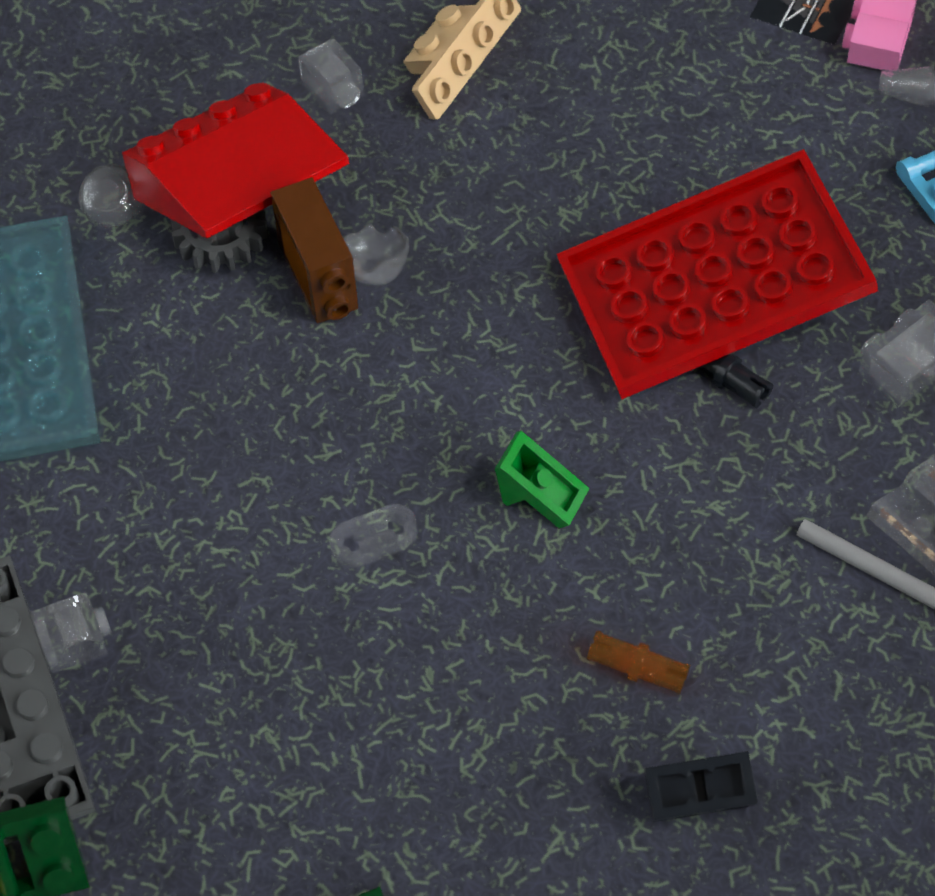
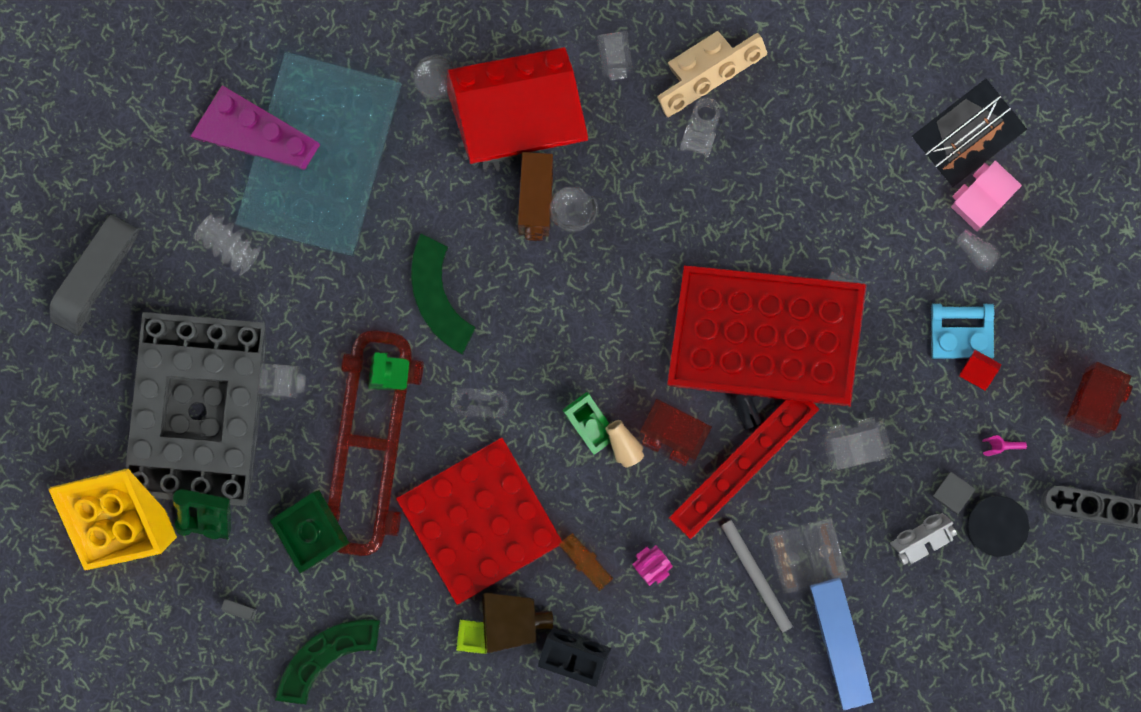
camera: 25 degrees right, 25 degrees up
none -> dark green plate [270,490,350,573]
none -> clear red bar [328,330,424,556]
none -> green slope [368,352,409,390]
none -> red plate [396,438,564,605]
none -> dark green tile [411,234,476,355]
none -> lime tile [456,620,487,654]
none -> dark brown torso [482,593,553,653]
none -> tan cone [605,420,644,467]
none -> dark pink gear [632,545,673,586]
none -> clear red brick [639,399,712,466]
none -> red plate [669,400,820,540]
none -> clear piece [679,97,720,159]

